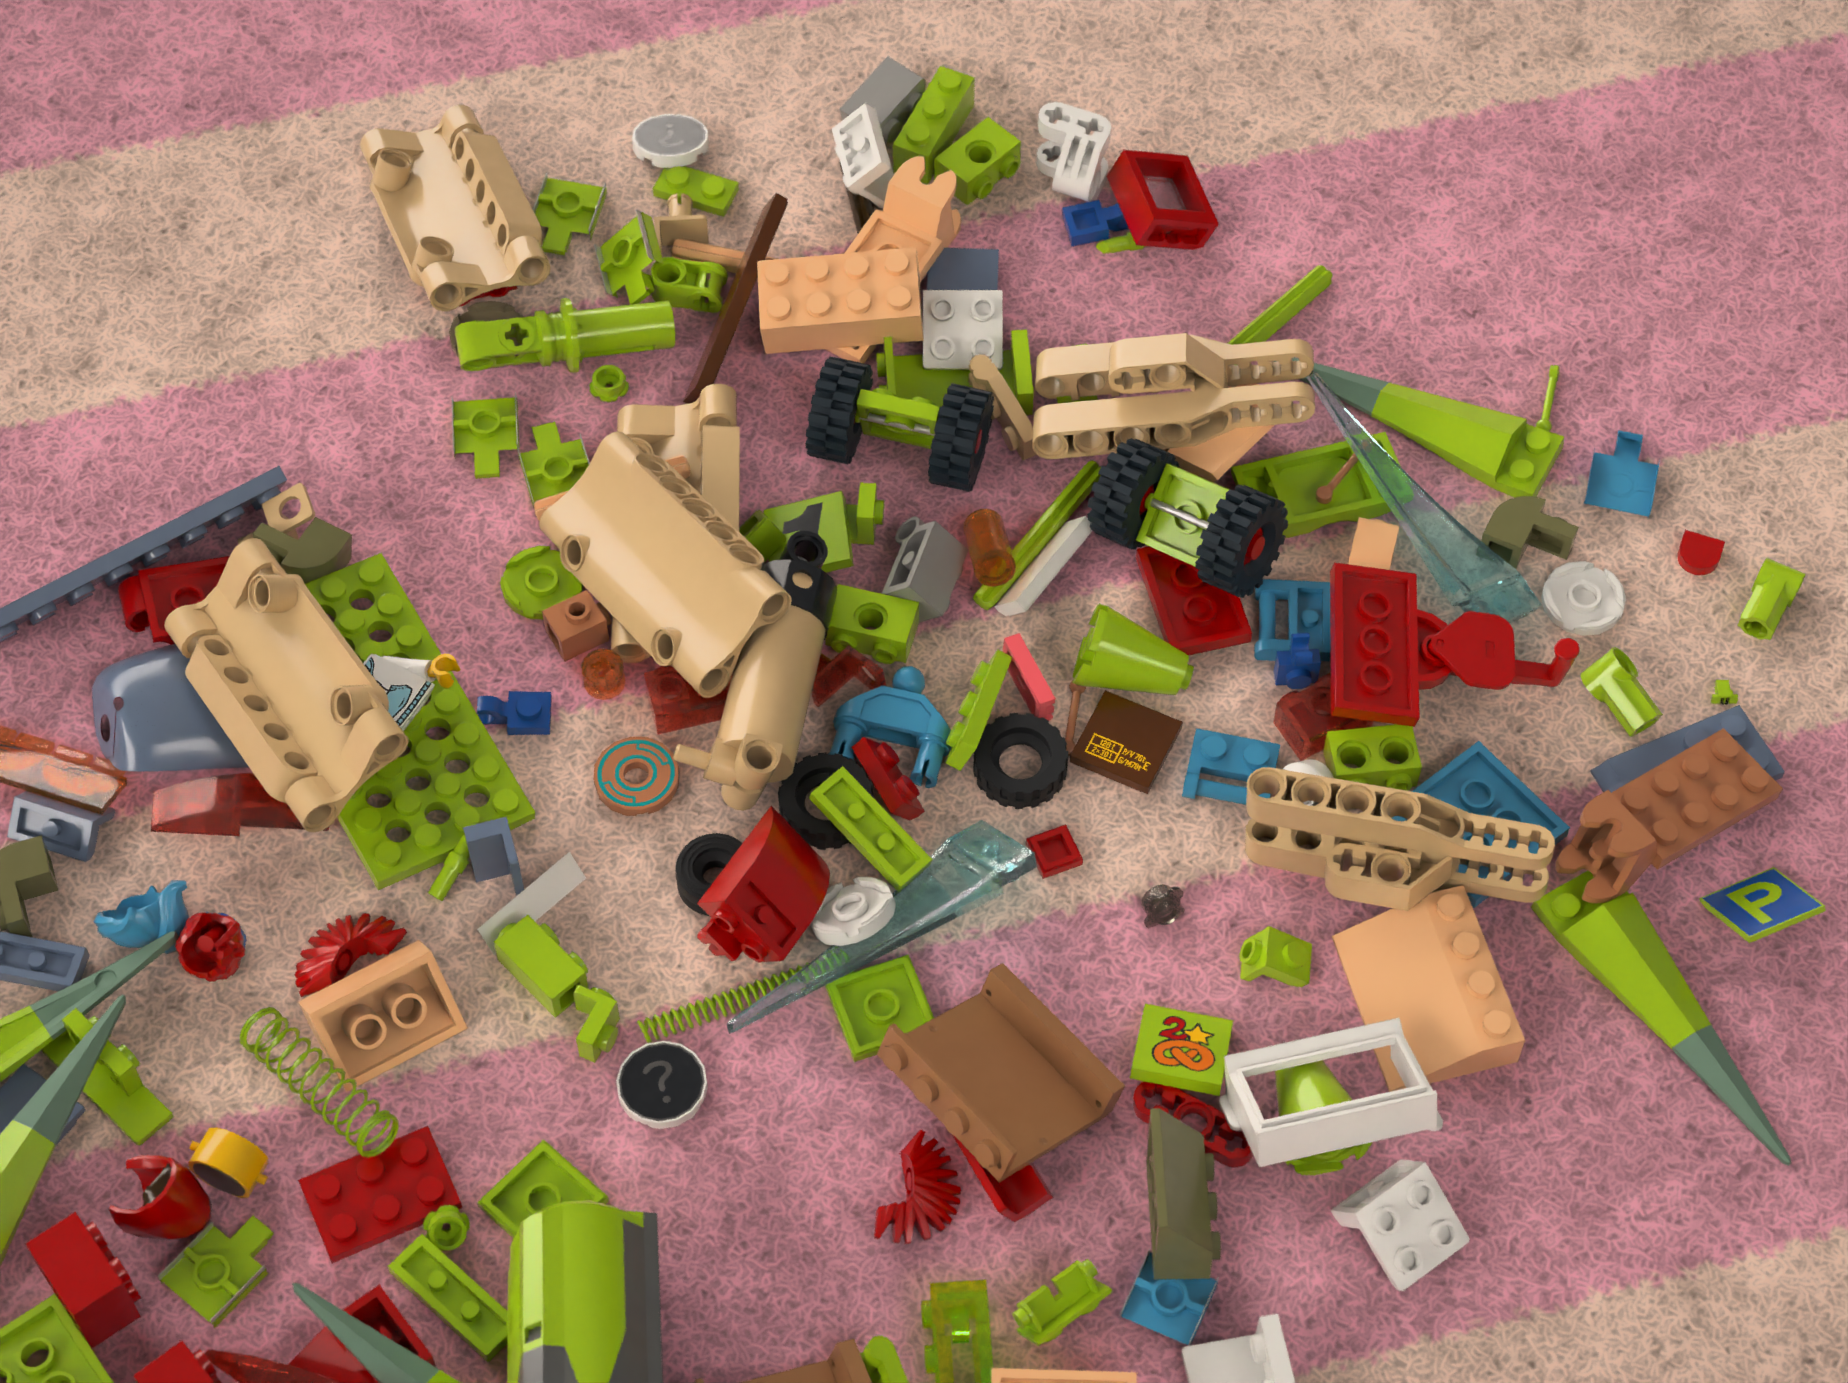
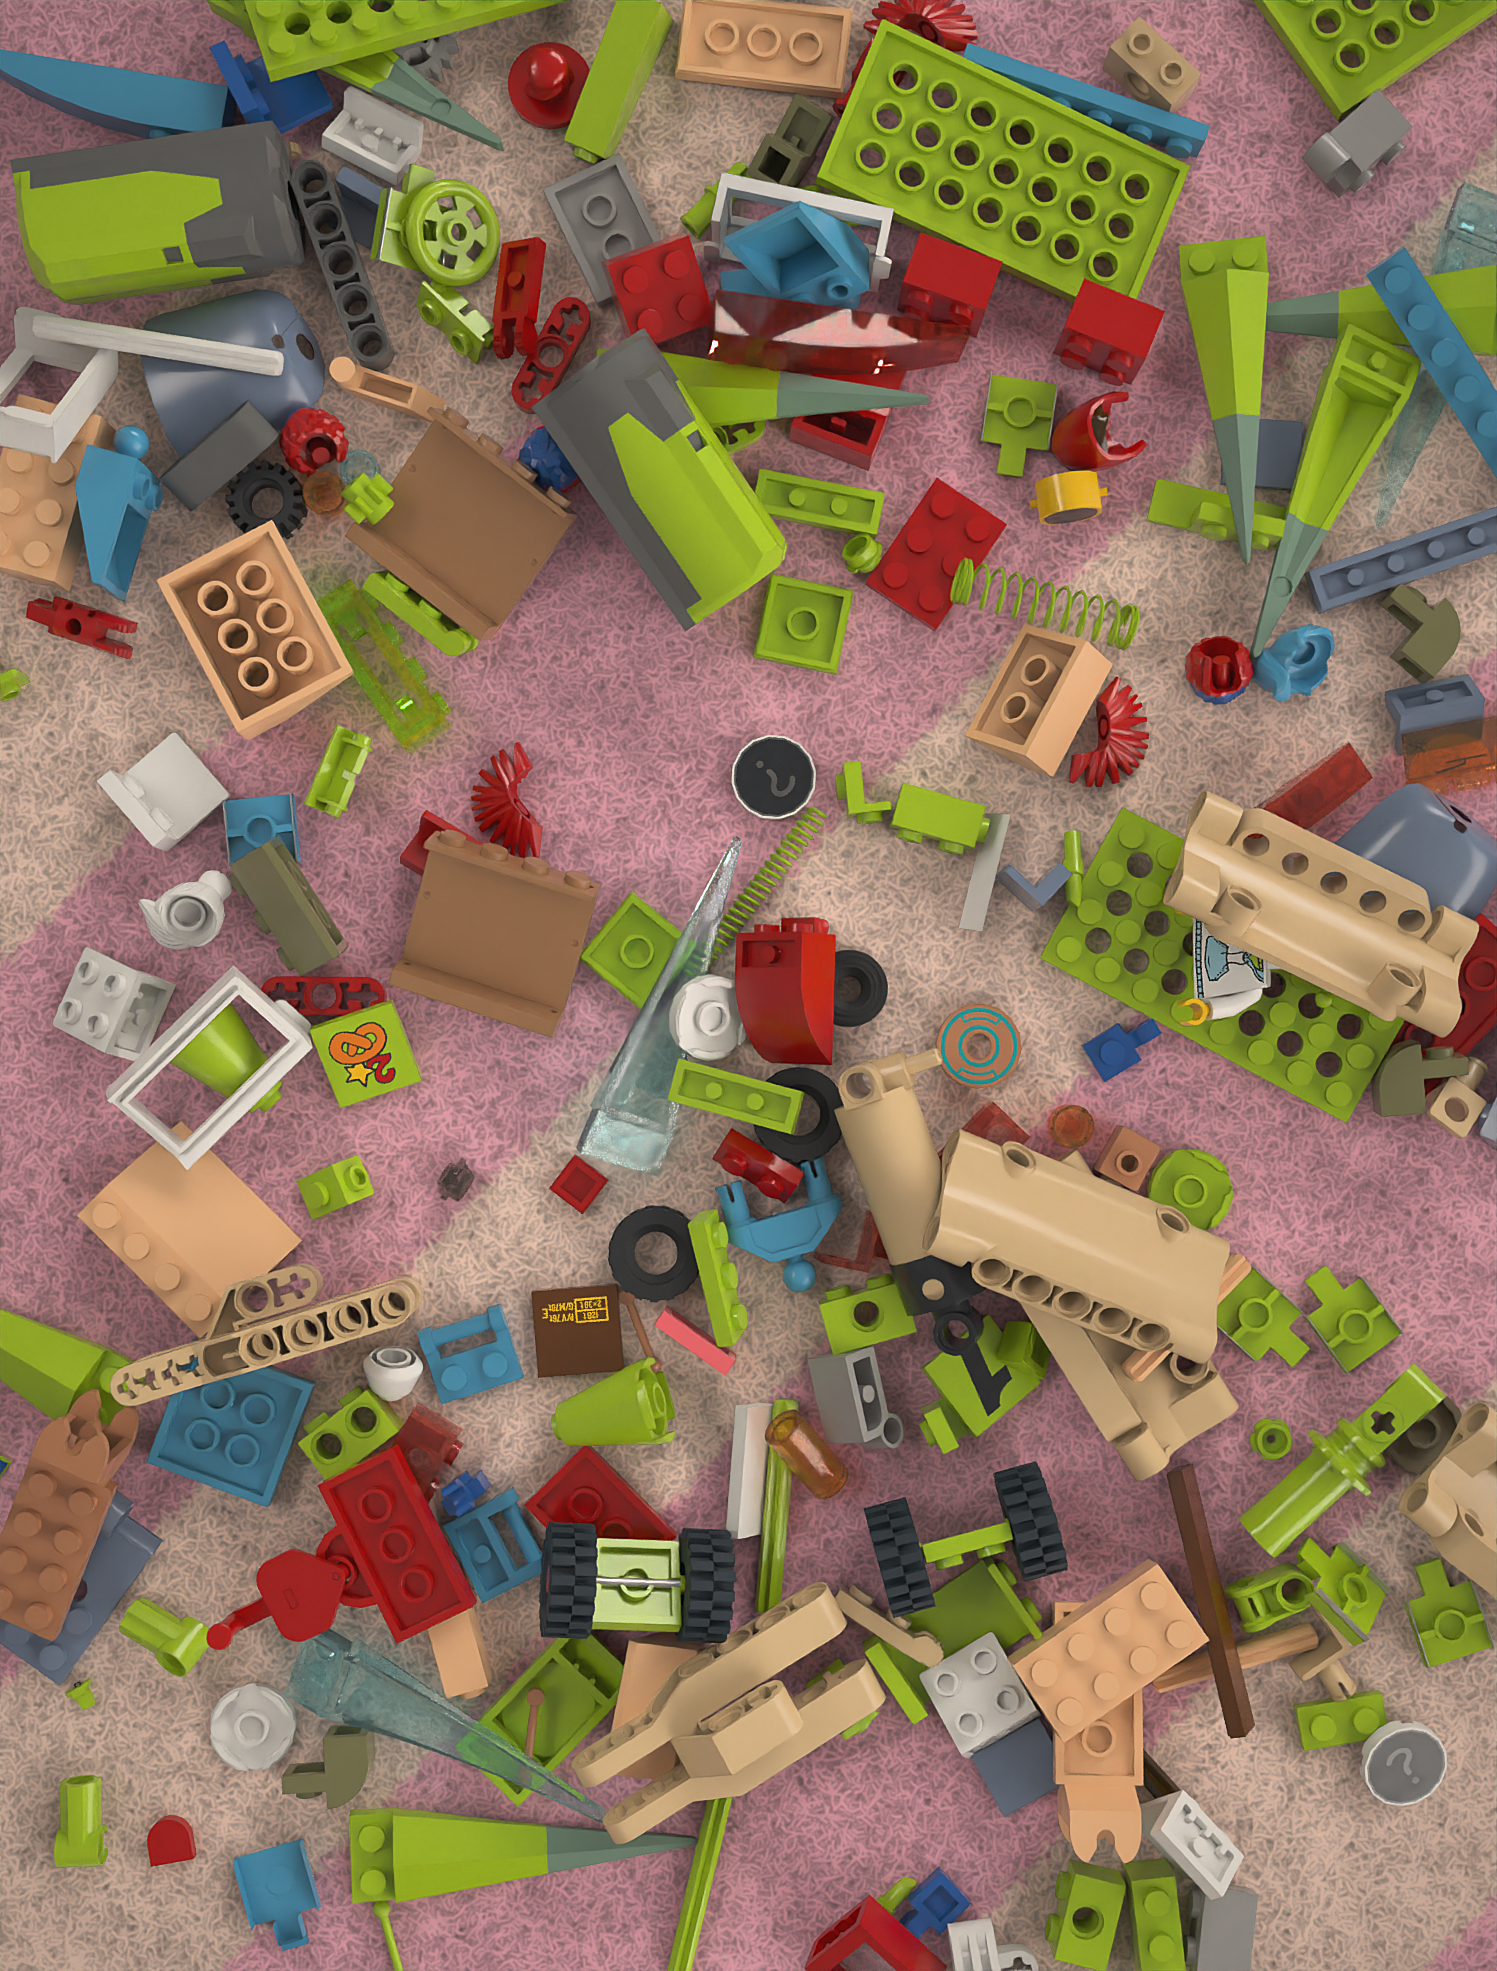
camera: 150 degrees right, 30 degrees up
none -> white hair [138,870,232,950]

